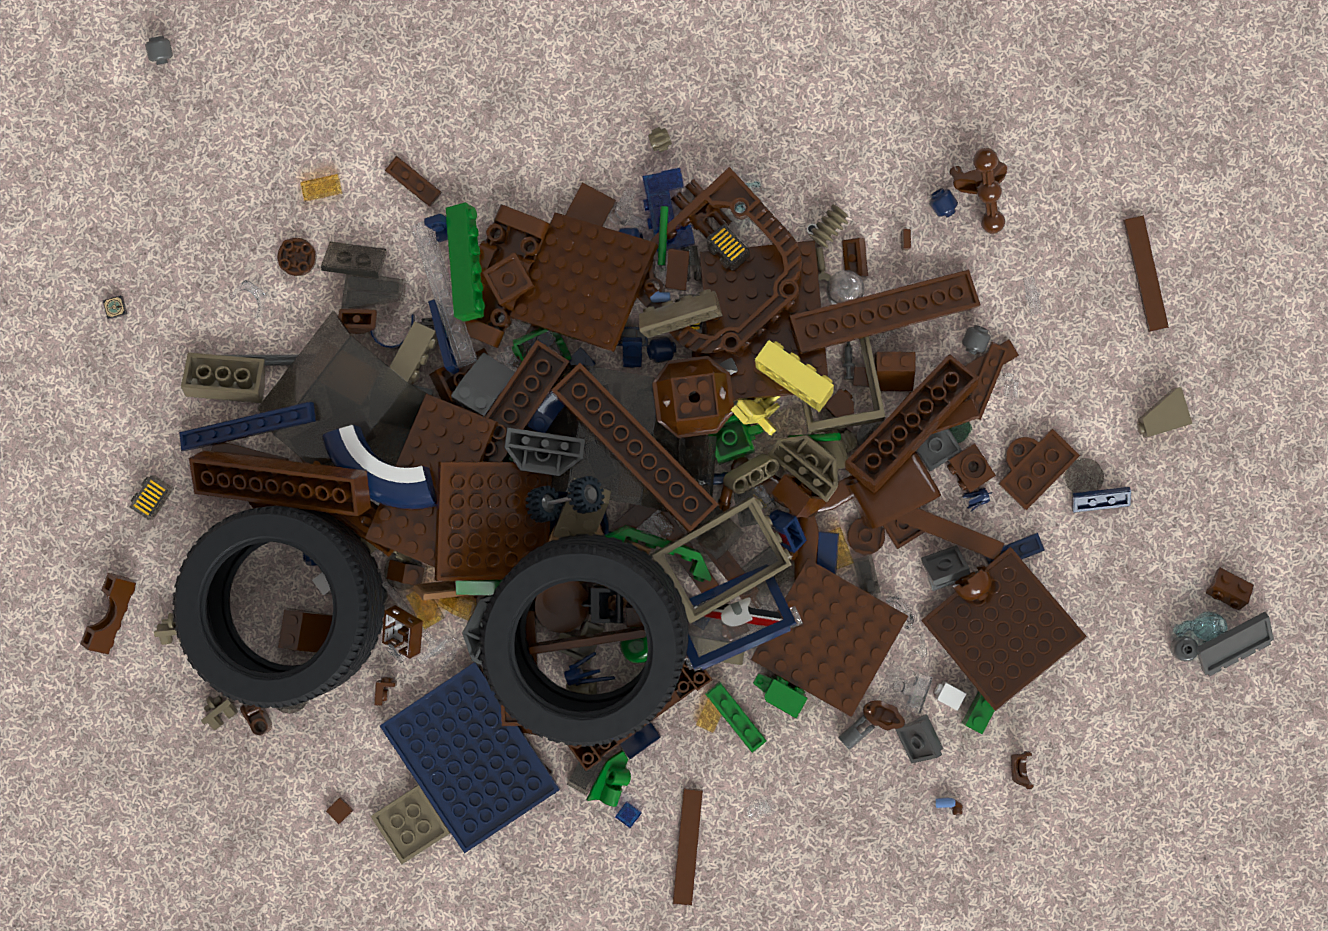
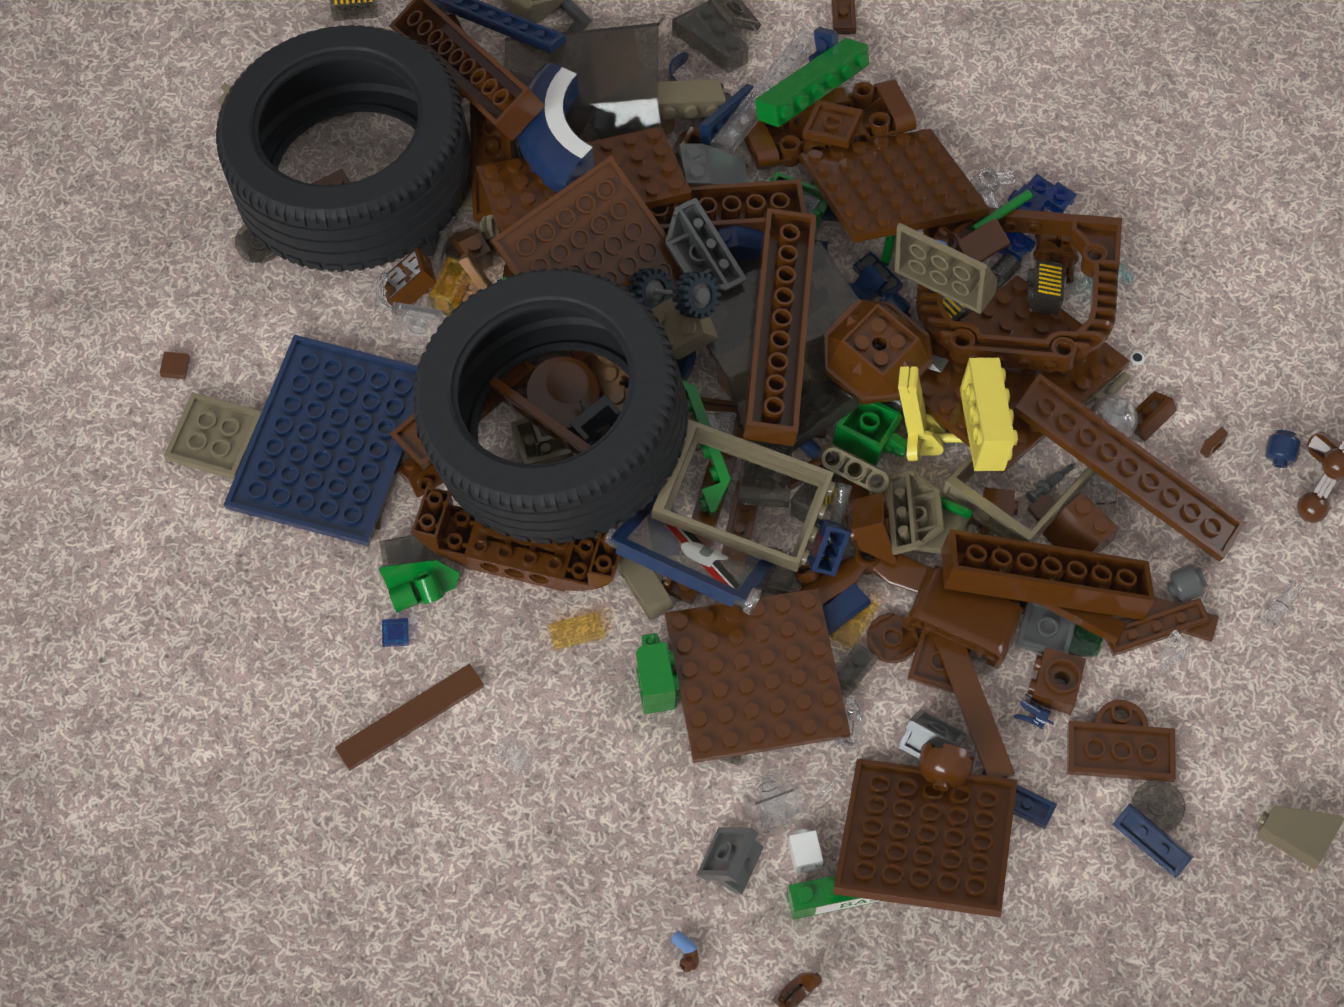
camera: 45 degrees right, 25 degrees down
reddish brown arch [80,573,136,655] -> none
dark tan hips [201,696,238,730] -> none
reddish brown piece [240,705,272,735] -> none
reddish brown slope [337,309,377,334] -> none
reddish brown bracket [374,677,397,706] -> none
dark blue plant [564,652,615,686] -> none
reddish brown tile [565,182,616,227] -> none
dark blue slope [620,722,661,759] -> none
dark tan gear [648,127,672,152] -> none
green tile [705,681,767,753] -> none
dark tan piece [809,204,848,248] -> none
dark grey hinge [838,715,876,750] -> none
reddish brown arm [863,700,905,731] -> none

